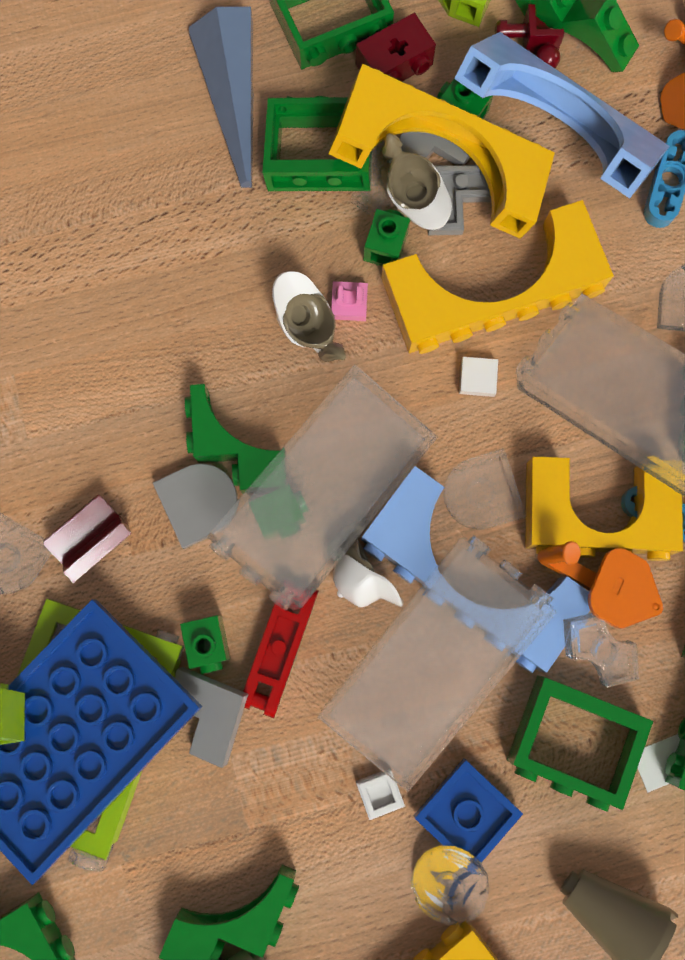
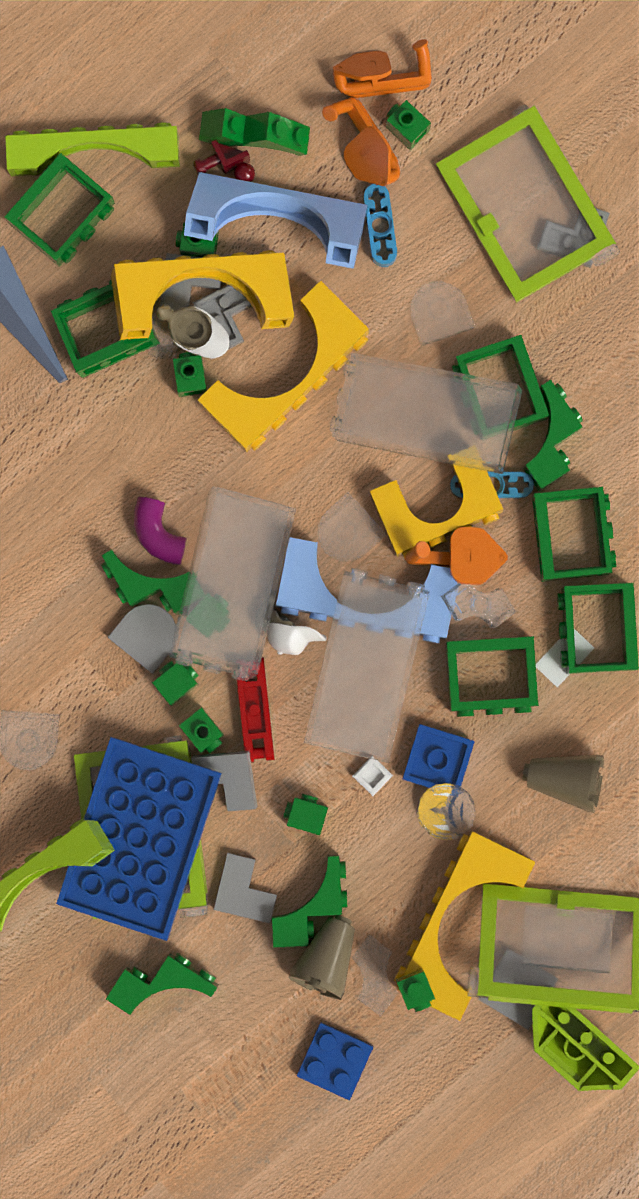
camera: 20 degrees left, 5 degrees up
panel [43,495,131,583] -> none
dark tan hair [272,271,346,362] -> none
bright pink tile [331,281,368,321] -> none
dark red brick [355,12,436,82] -> none
white tile [459,357,498,397] -> none
none -> magenta cylinder [134,496,187,565]
none -> green brick [152,661,199,706]
none -> light grey tile [214,853,277,923]
none -> green brick [283,793,328,835]

